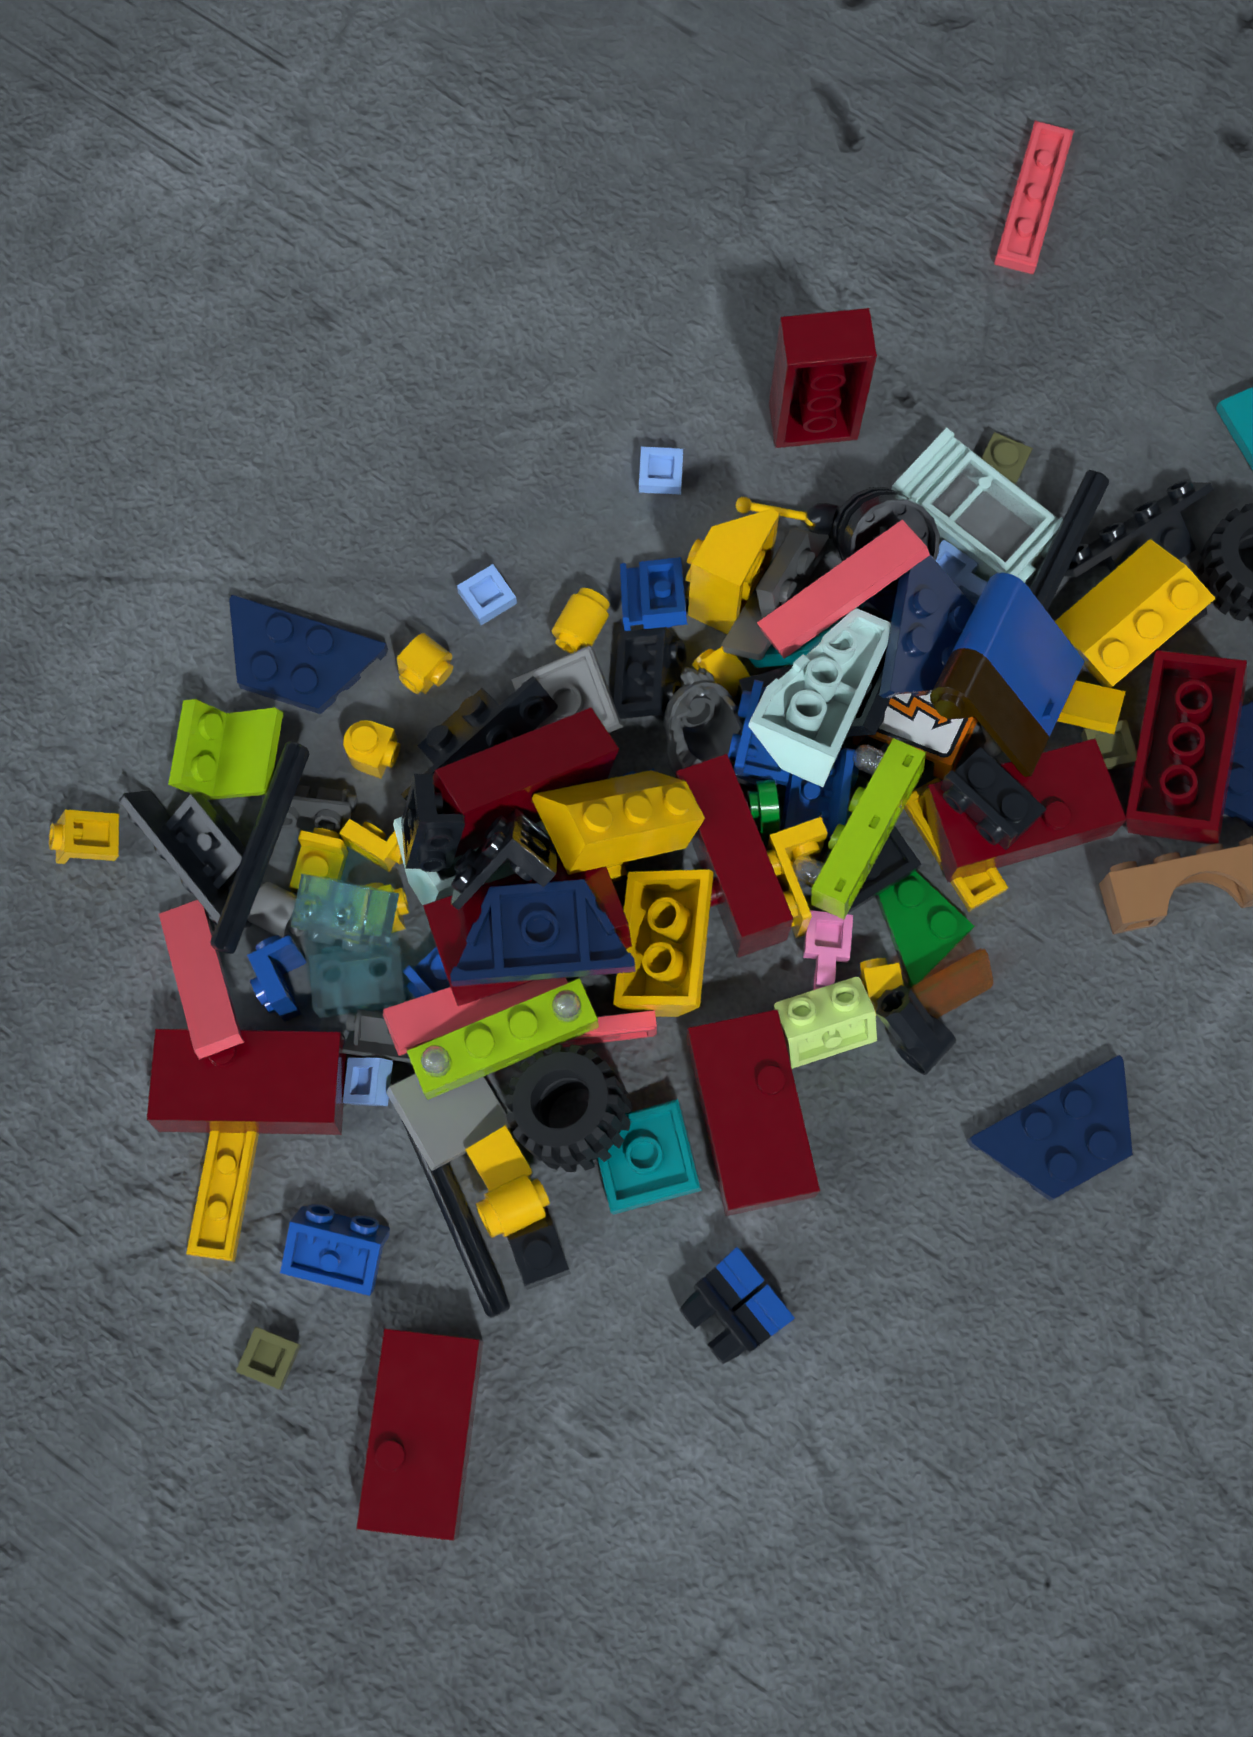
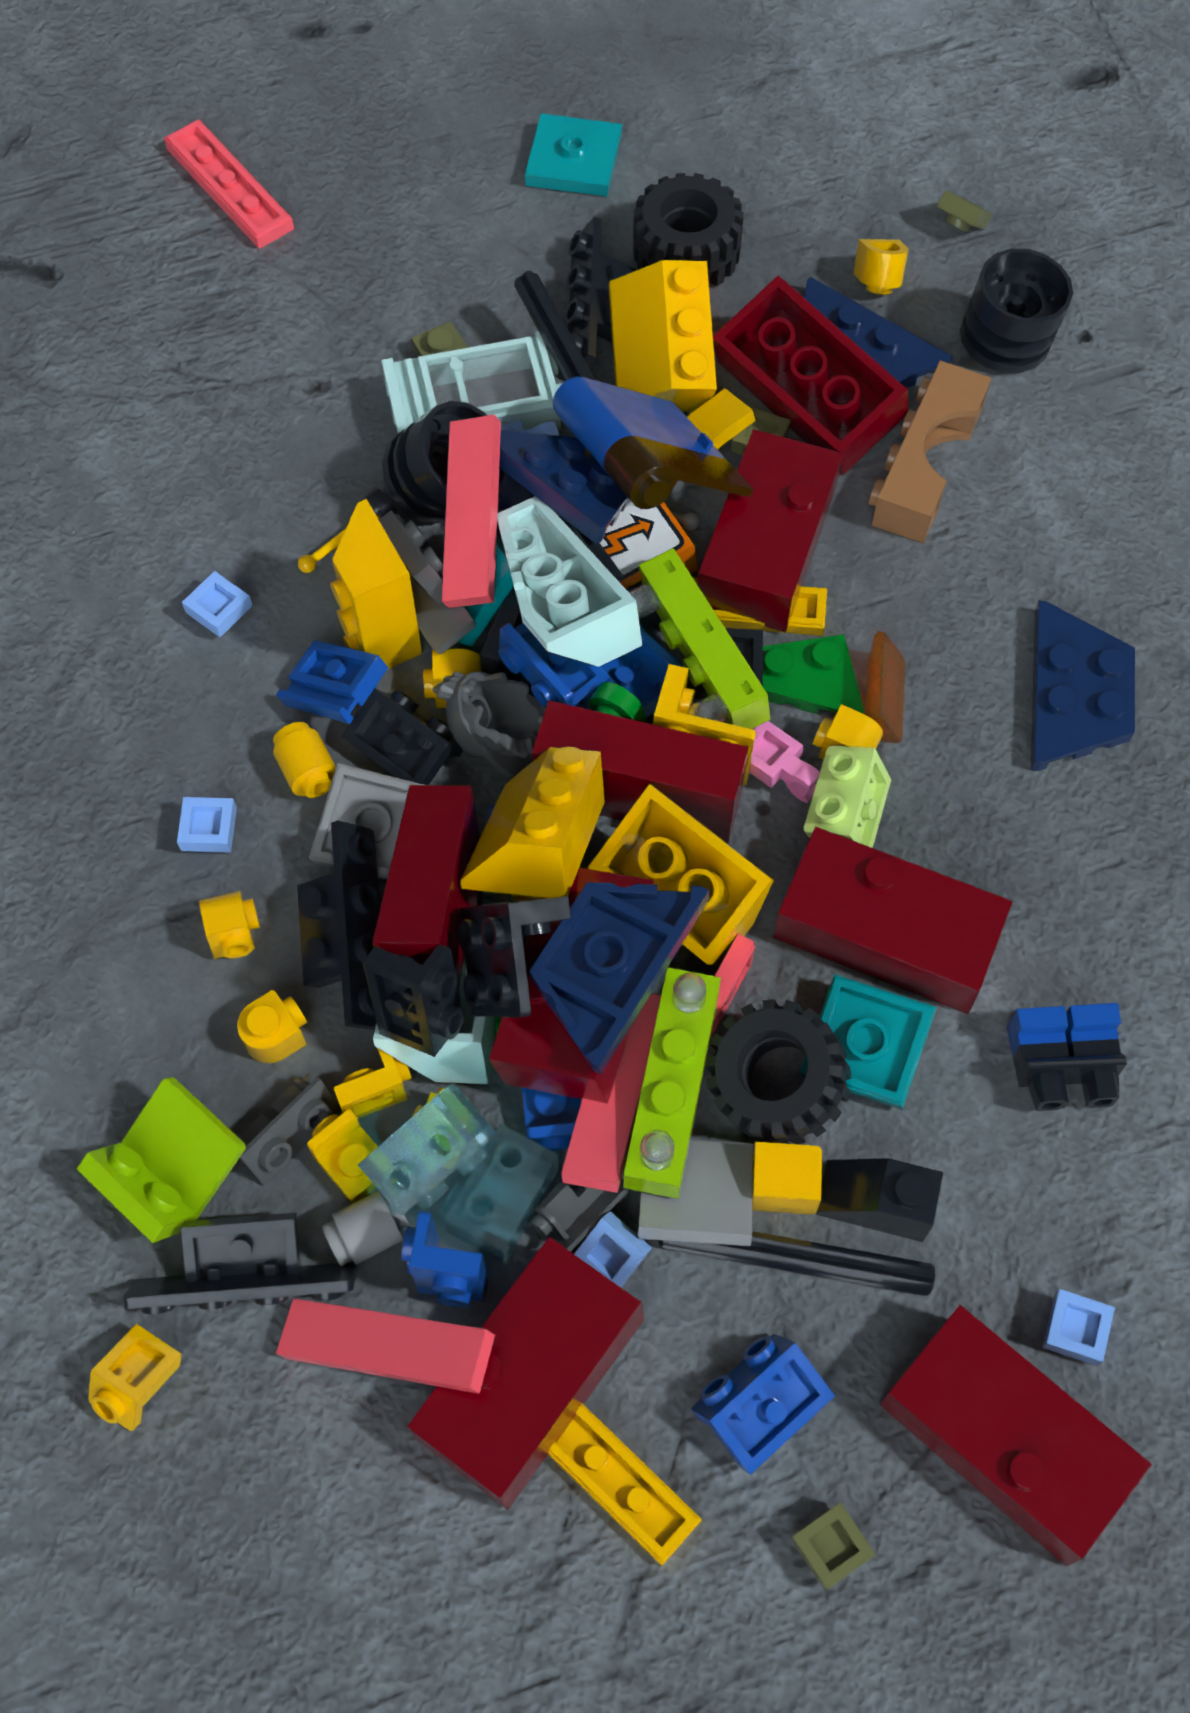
camera: 55 degrees left, 10 degrees down
black axle [210,742,309,954] -> none
dark blue wing [229,594,388,714] -> none
yellow brick [476,1174,550,1238] -> none
dark red brick [769,308,877,448] -> none
black piece [876,985,956,1075] -> none
black bracket [940,747,1046,850] -> none
none -> light blue plate [1042,1289,1115,1366]

